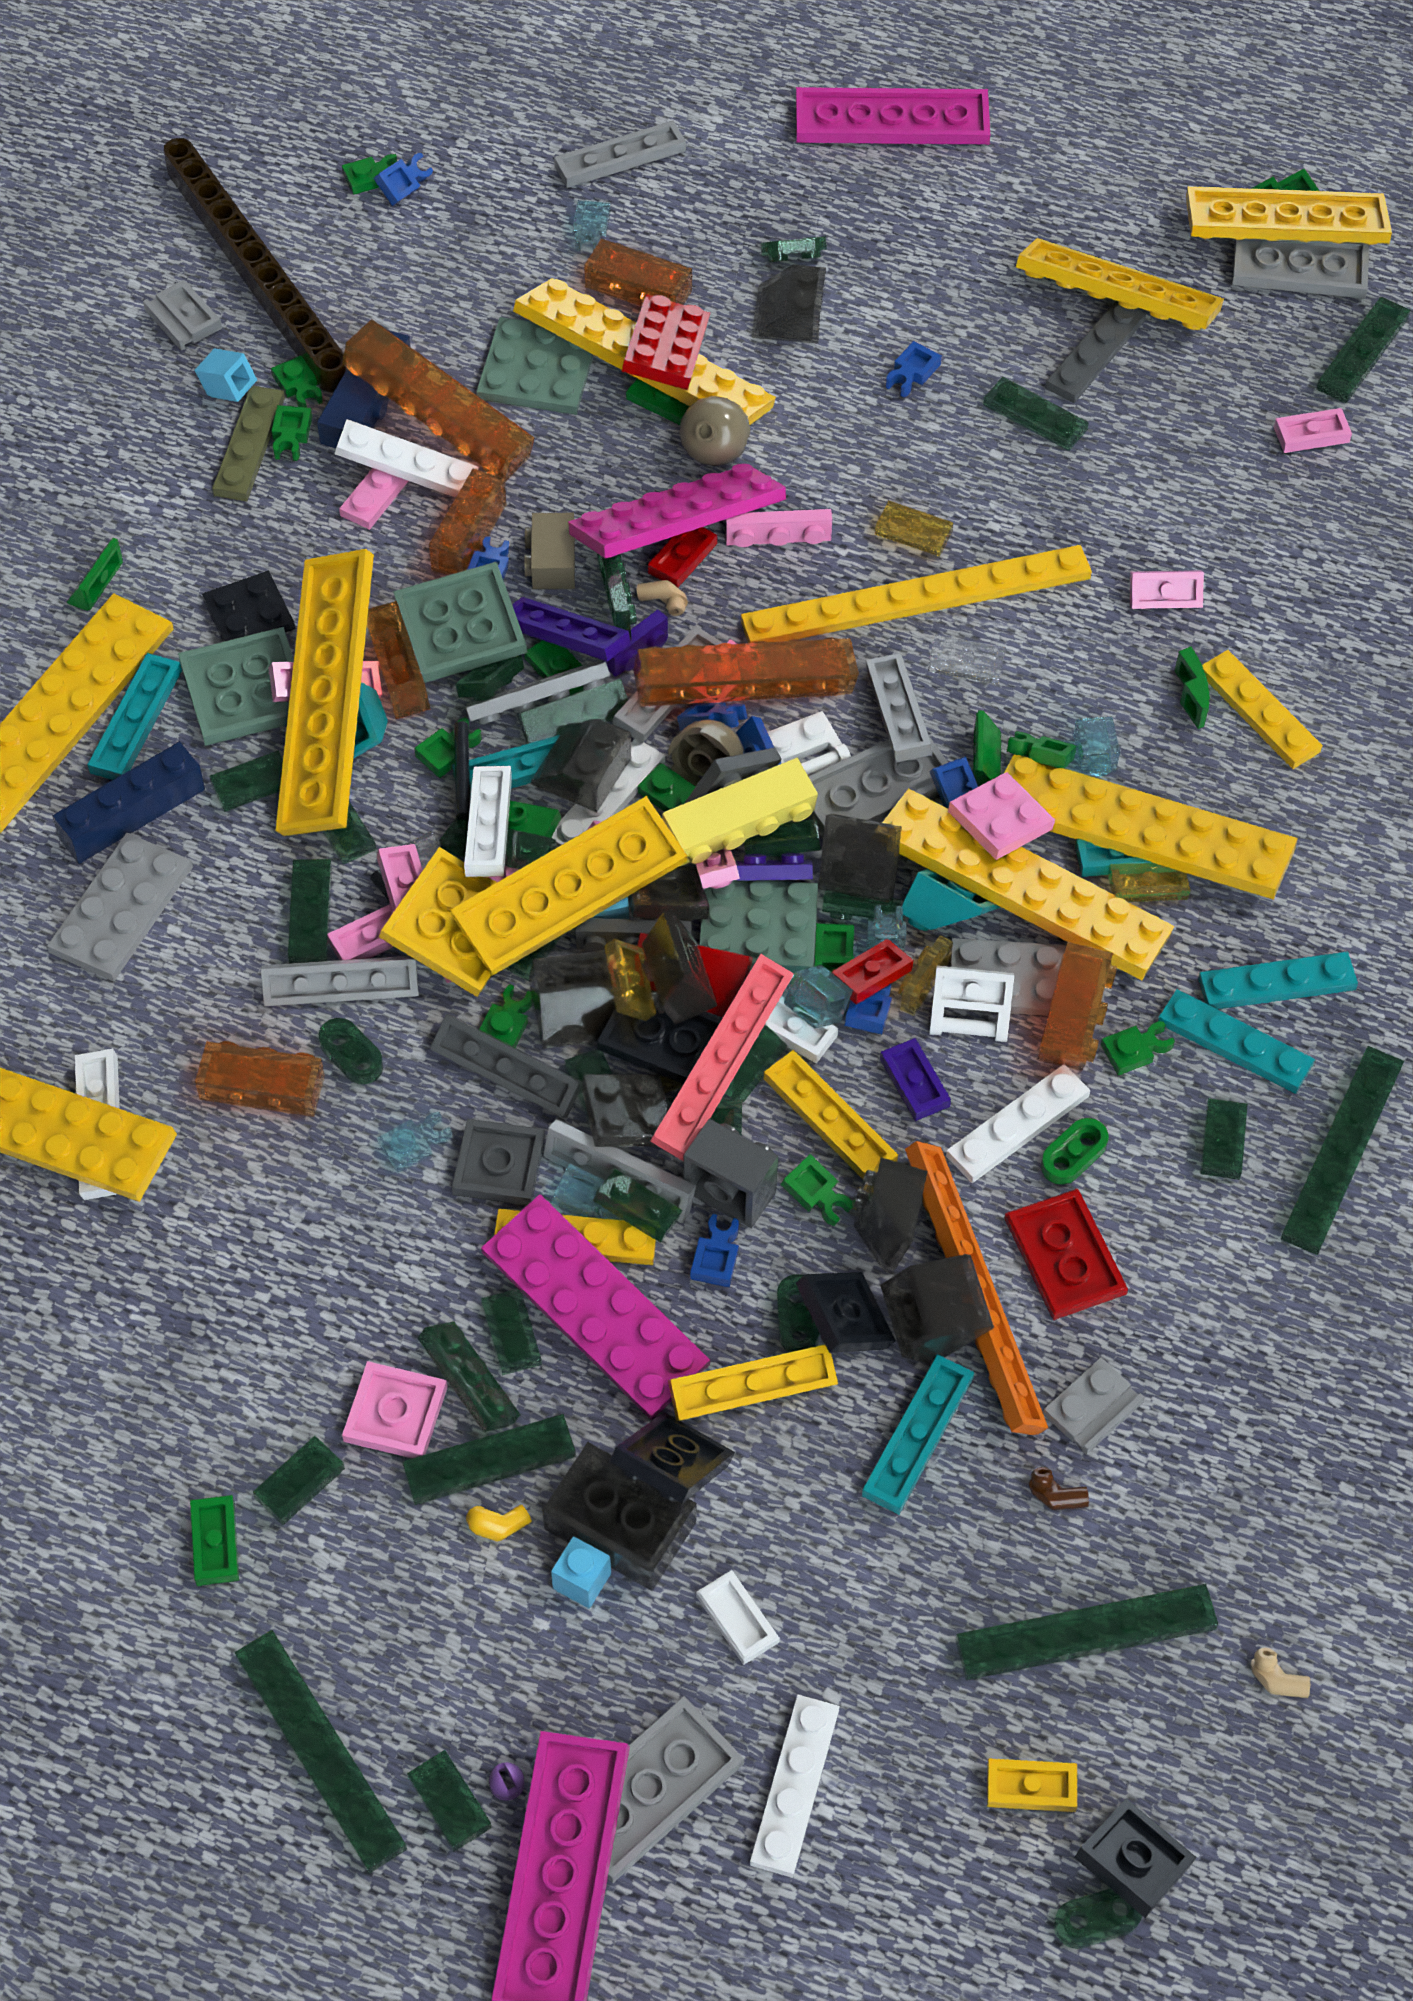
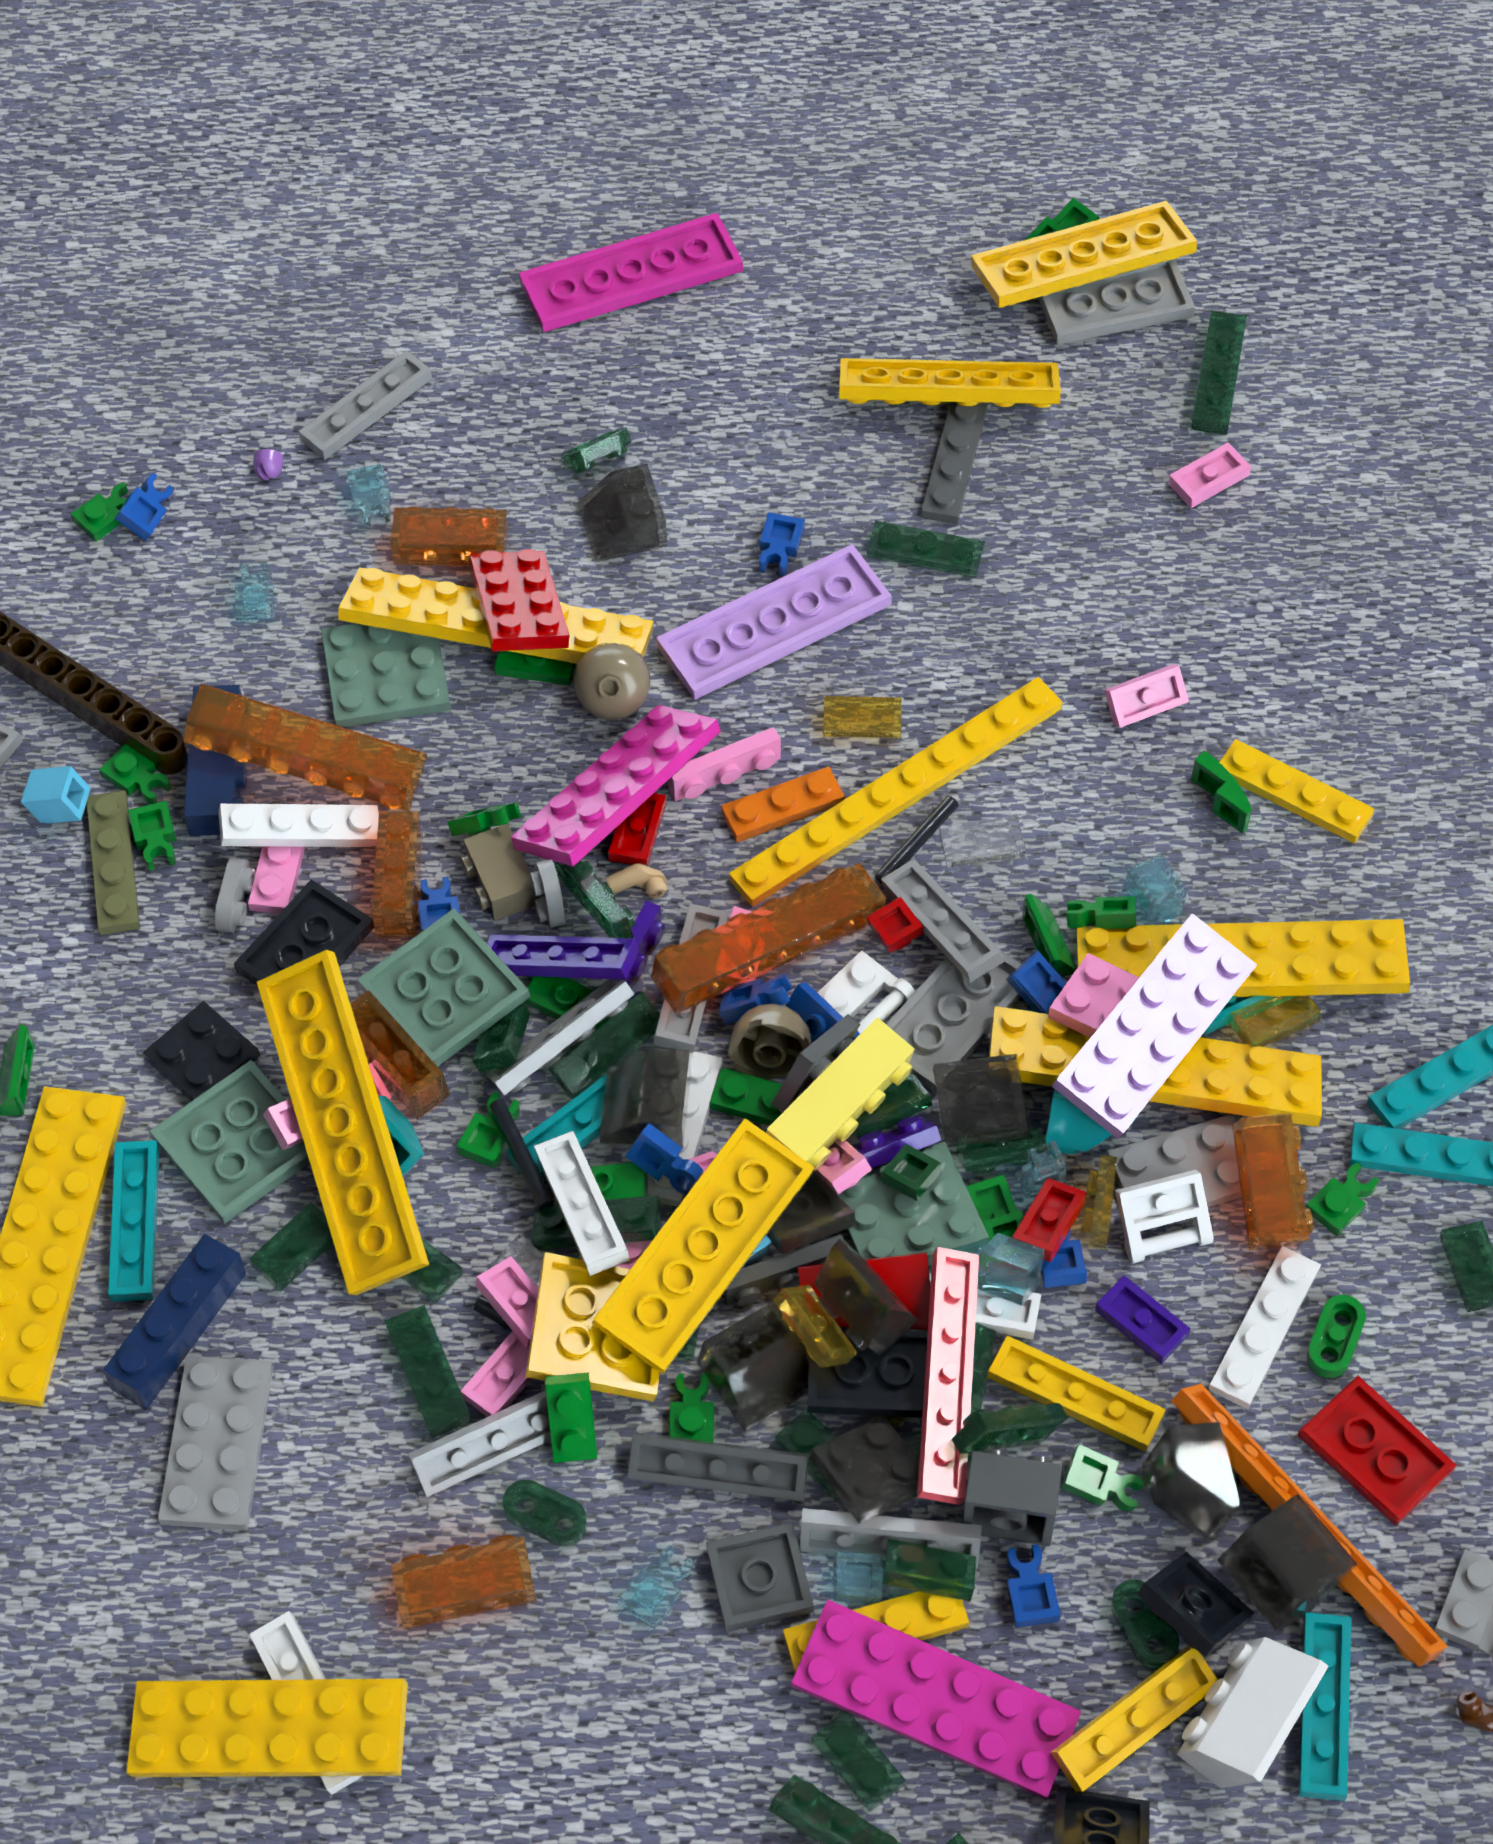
camera: 20 degrees left, 0 degrees up
none -> light grey plate [215,858,256,933]
none -> black plate [234,879,375,986]
none -> clear light blue plate [235,562,275,623]
none -> medium lavender hinge [253,449,283,480]
none -> green plate [447,802,522,837]
none -> light grey plate [530,859,566,928]
none -> green plate [545,1372,598,1463]
none -> blue plate [625,1123,704,1195]
none -> lavender plate [656,544,892,700]
none -> orange plate [721,766,845,843]
none -> red tile [867,896,923,954]
none -> black bar [875,795,959,883]
none -> dark green plate [882,1144,941,1201]
none -> clear green plate [951,1402,1069,1454]
none -> plate [1052,914,1257,1139]
none -> white slope [1177,1637,1328,1788]

